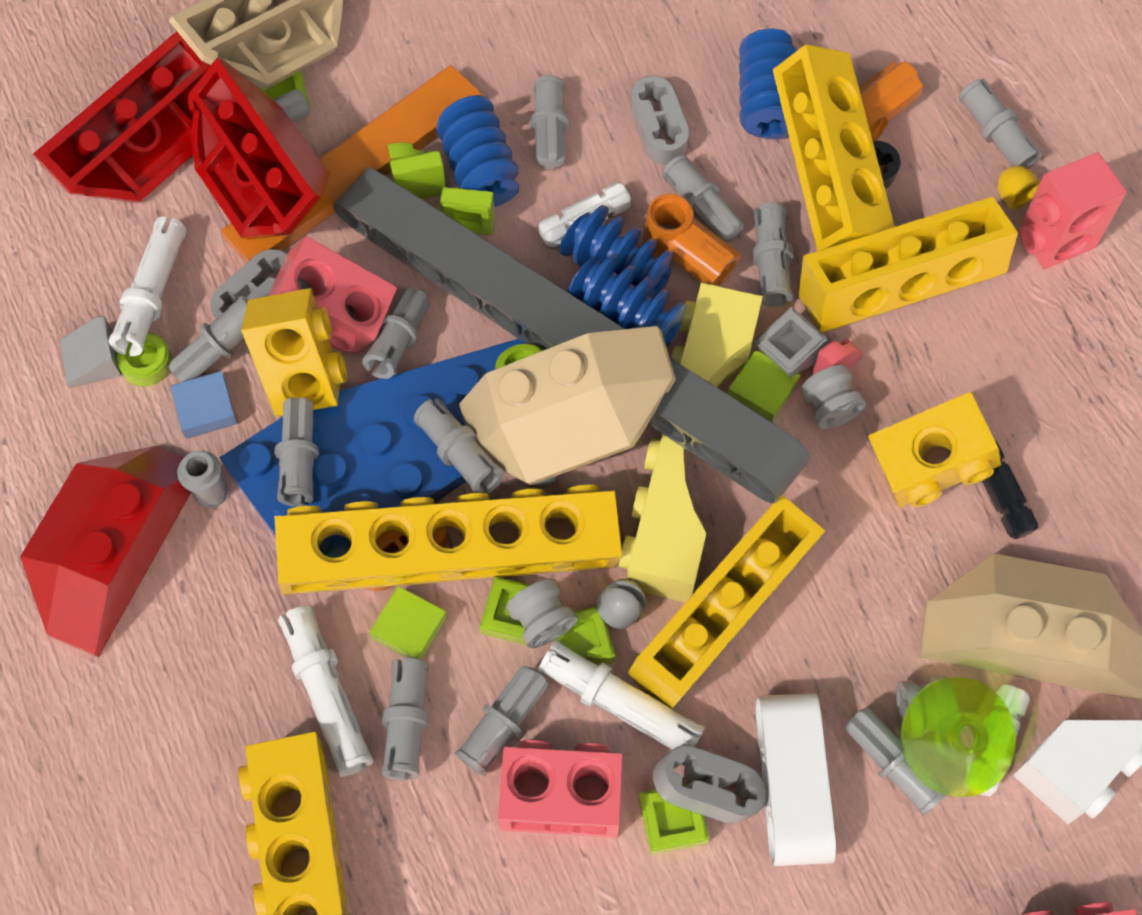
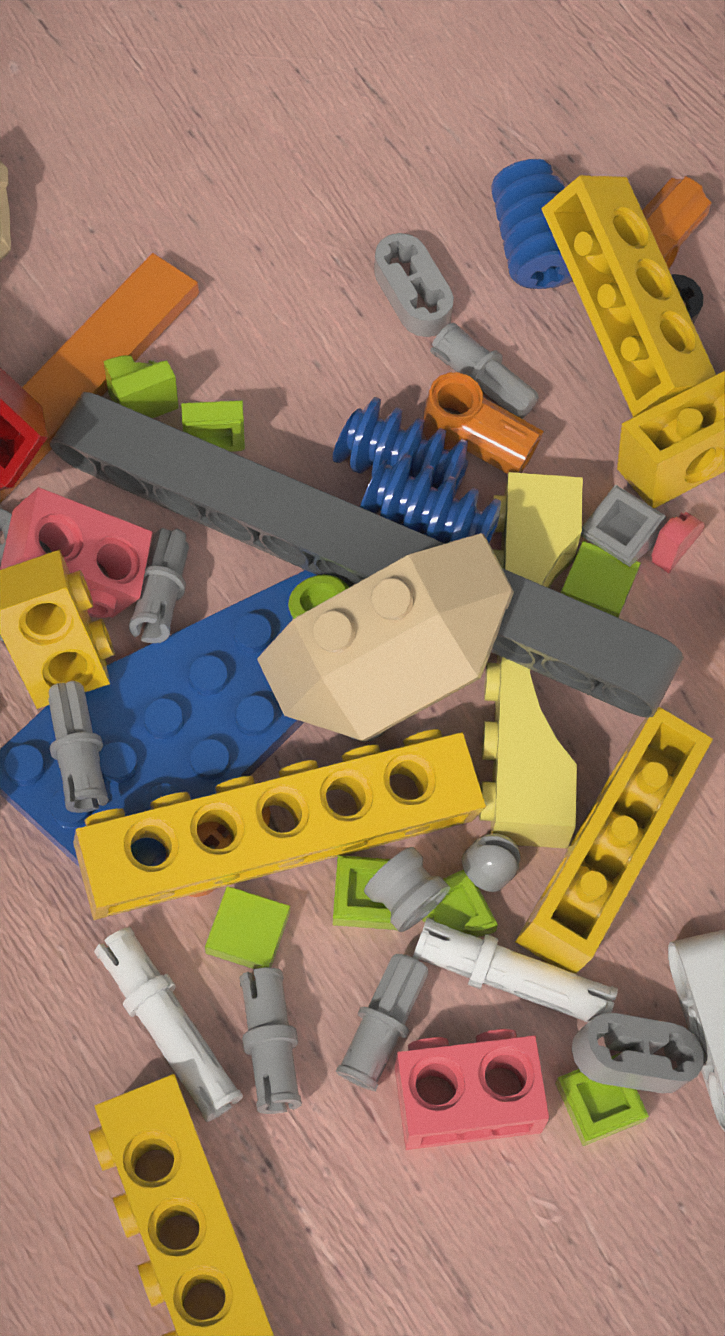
camera: 15 degrees left, 0 degrees up
light grey pin [414,398,504,494] -> none
blue piece [436,95,519,207] -> none
light grey axle [530,75,569,170] -> none
white axle [538,182,631,248] -> none
light grey pin [752,203,794,307] -> none
light grey wheel [800,365,867,430] -> none

